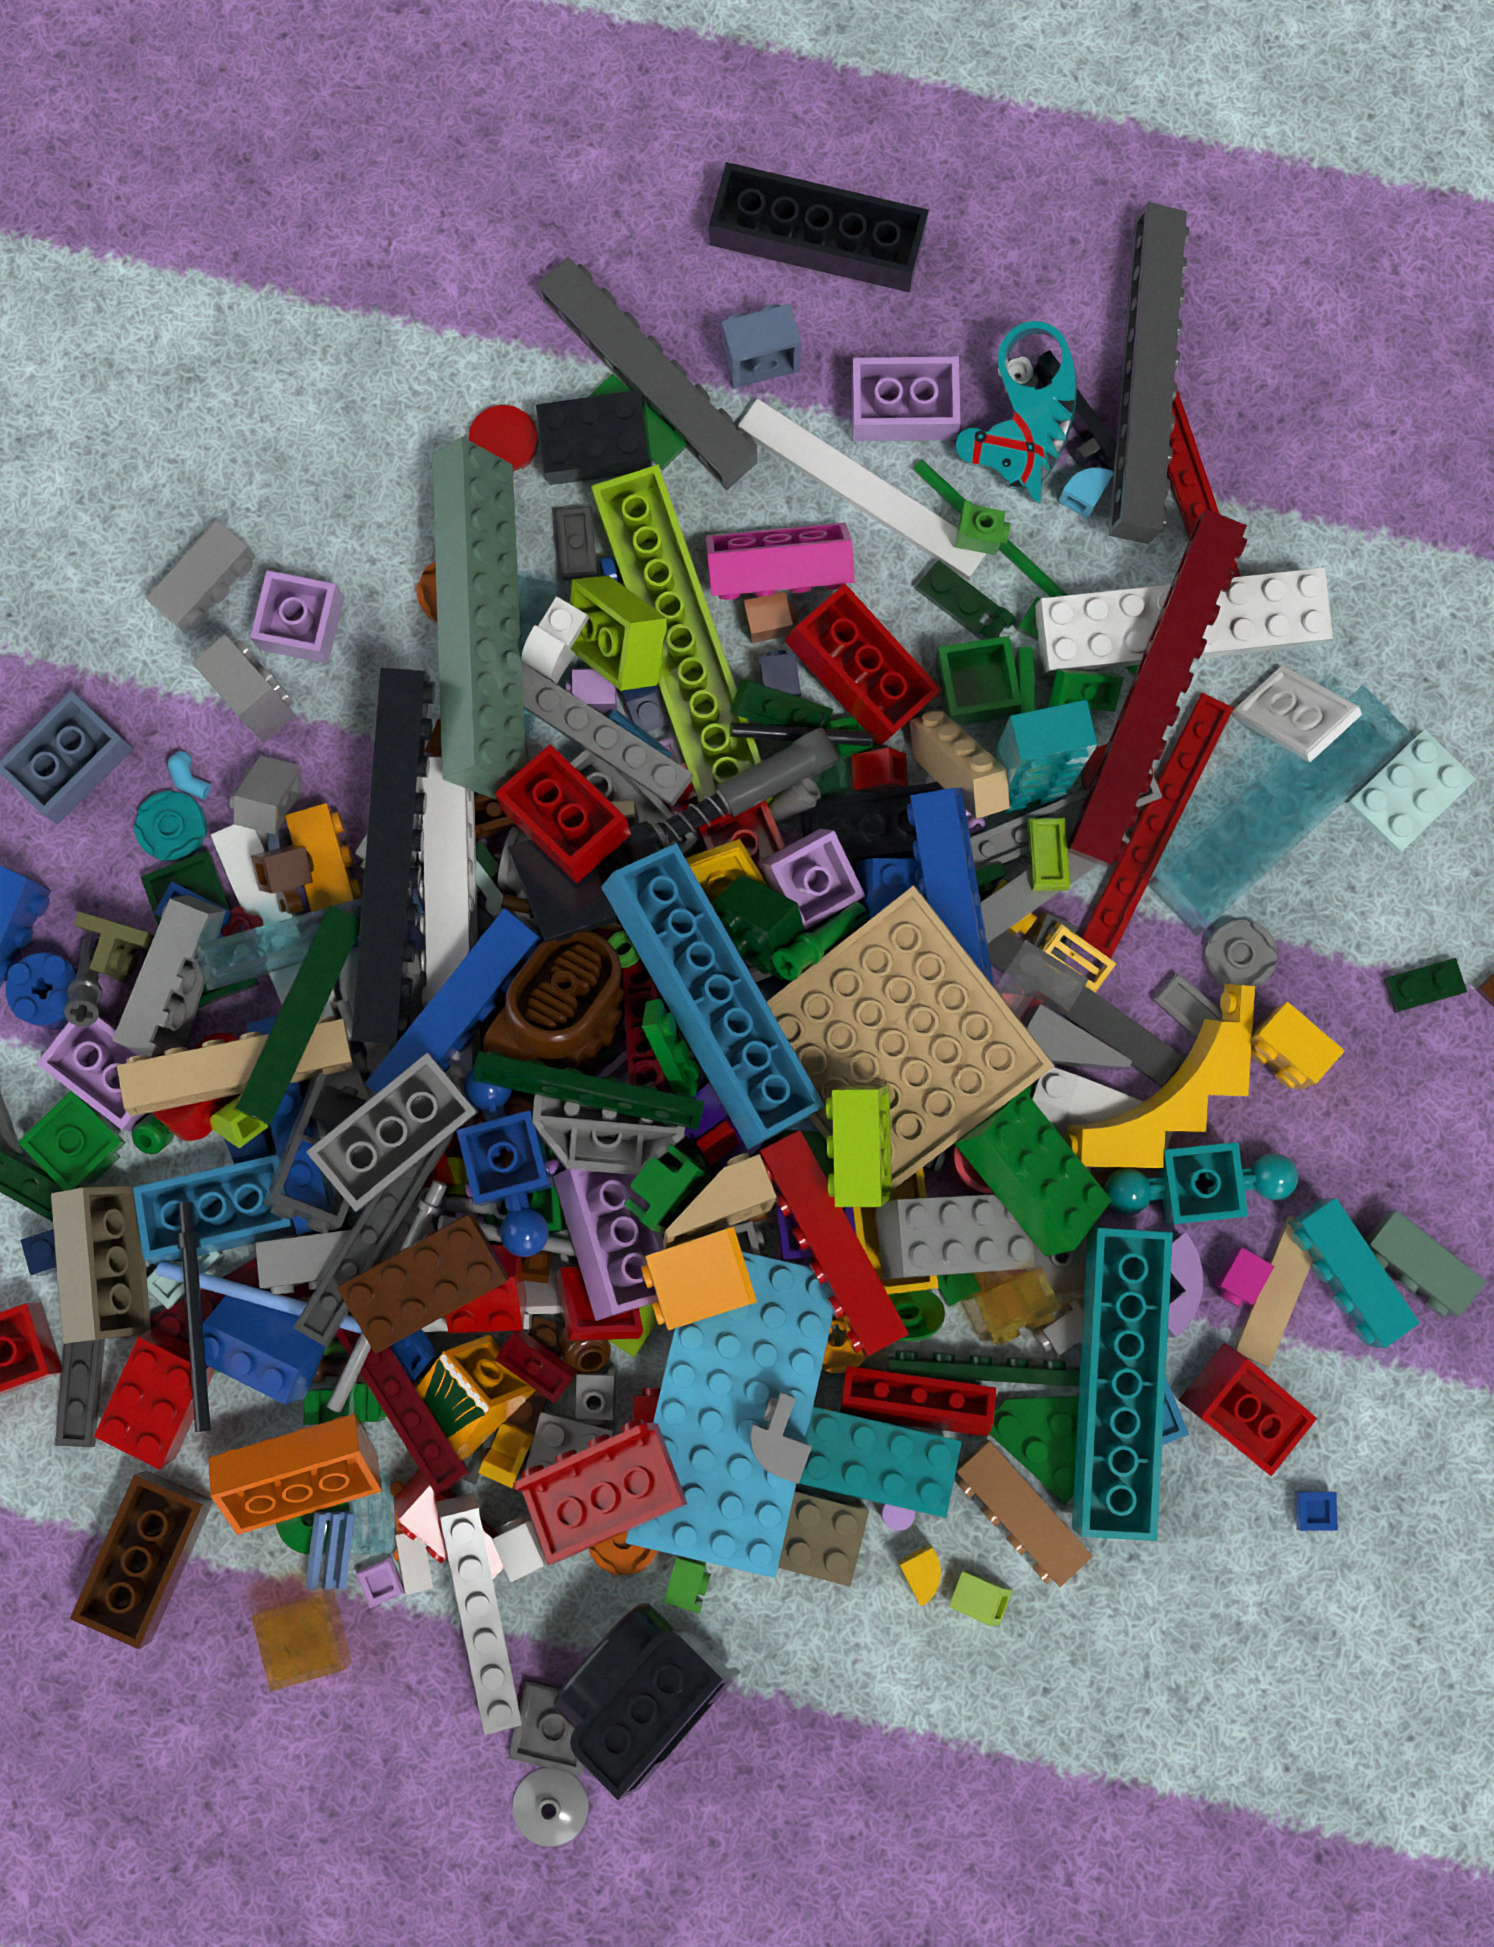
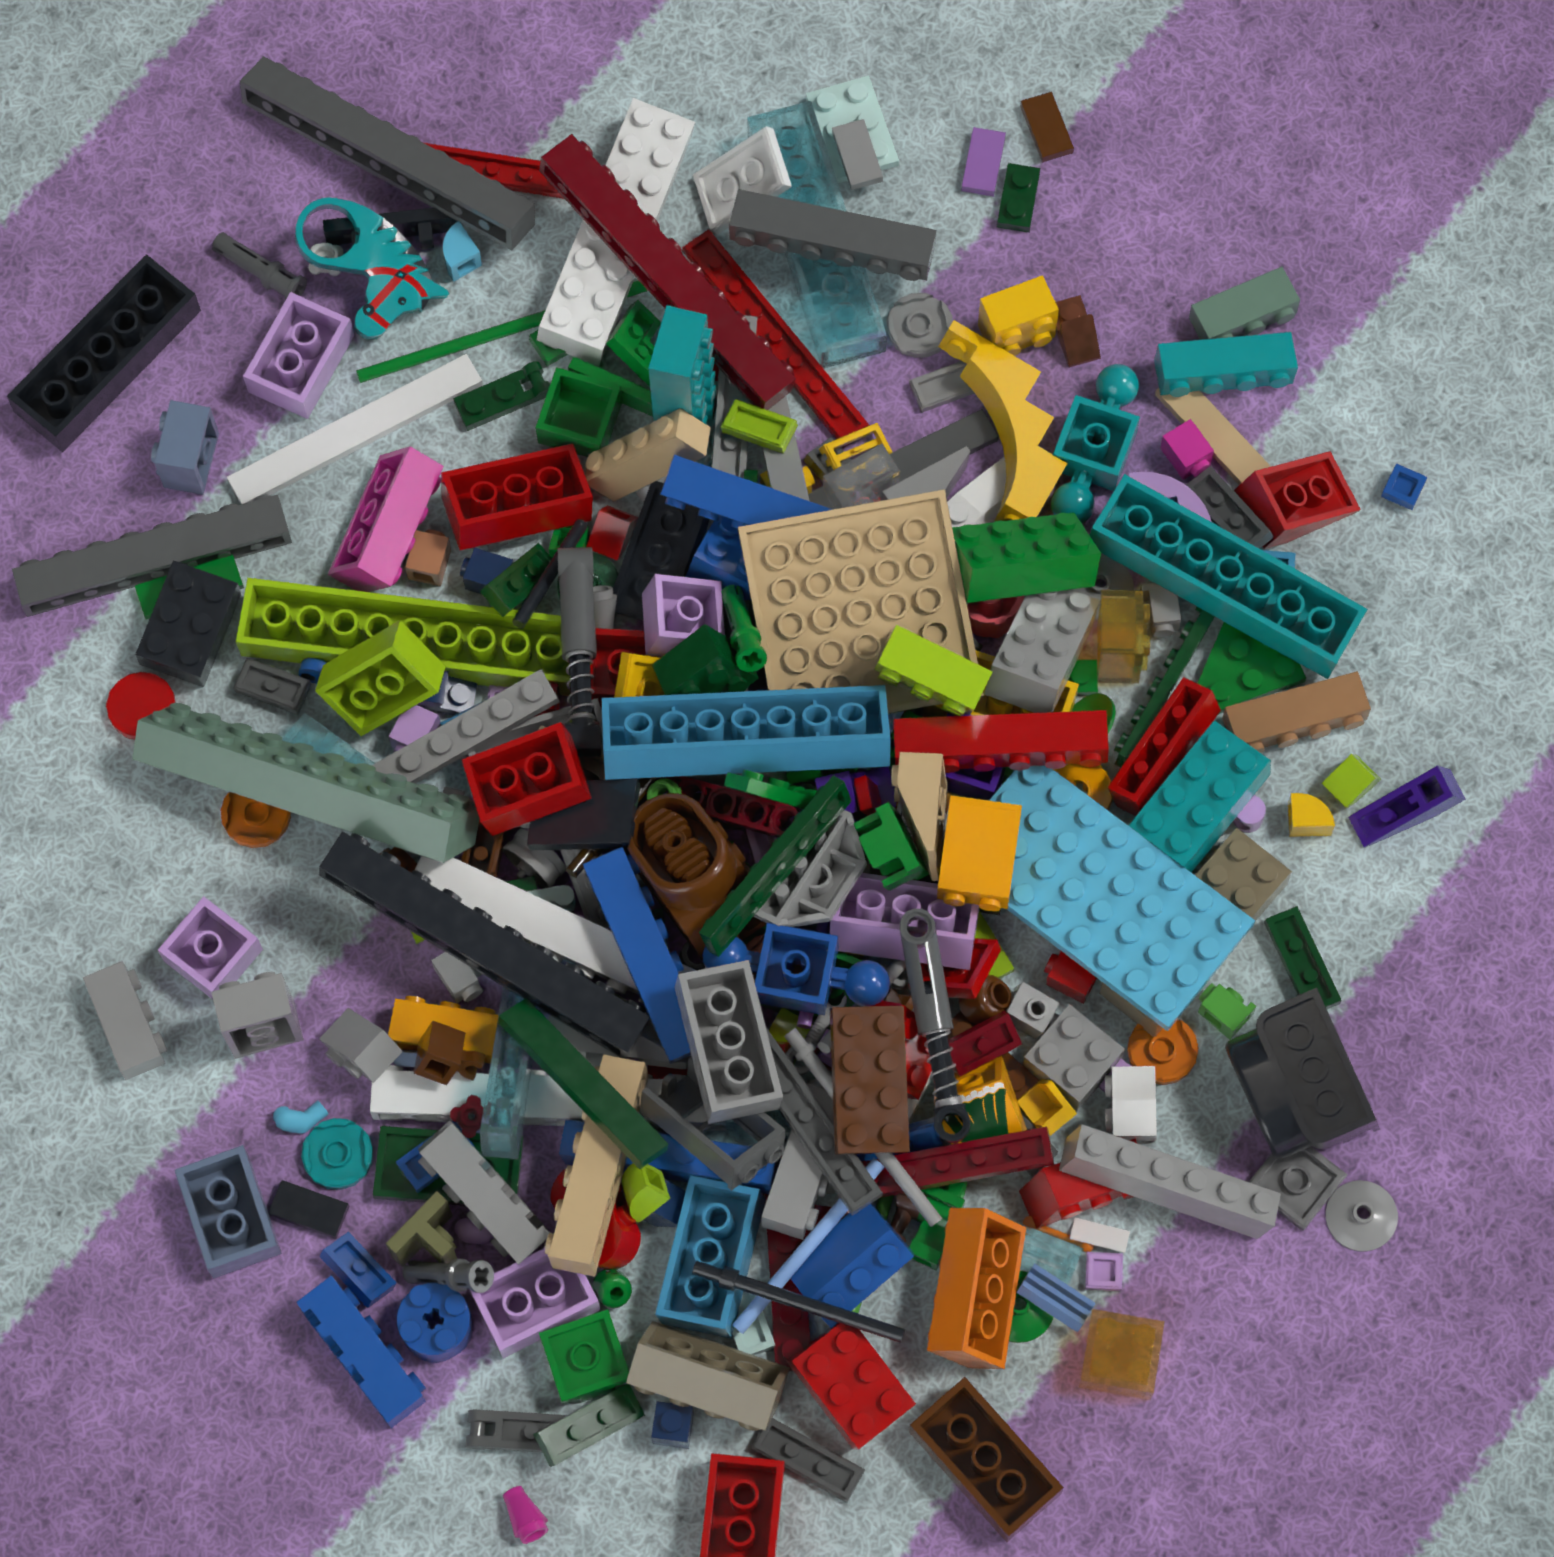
camera: 65 degrees left, 10 degrees down
red bracket [513,1419,688,1565] -> none
white brick [521,596,589,684] -> none
light grey brick [750,1392,812,1484] -> none
bright green brick [955,500,1011,555] -> none
none -> dark grey pin [212,232,307,300]
none -> black tile [268,1180,350,1239]
none -> blue plate [319,1231,397,1308]
none -> dark grey brick [729,189,937,281]
none -> light grey tile [832,119,883,190]
none -> piece [900,909,970,1144]
none -> medium lavender tile [961,127,1006,197]
none -> copper slope [1055,295,1101,368]
none -> dark grey plate [1186,466,1273,549]
none -> dark green plate [1264,906,1342,1009]
none -> dark purple slope [1348,765,1466,848]

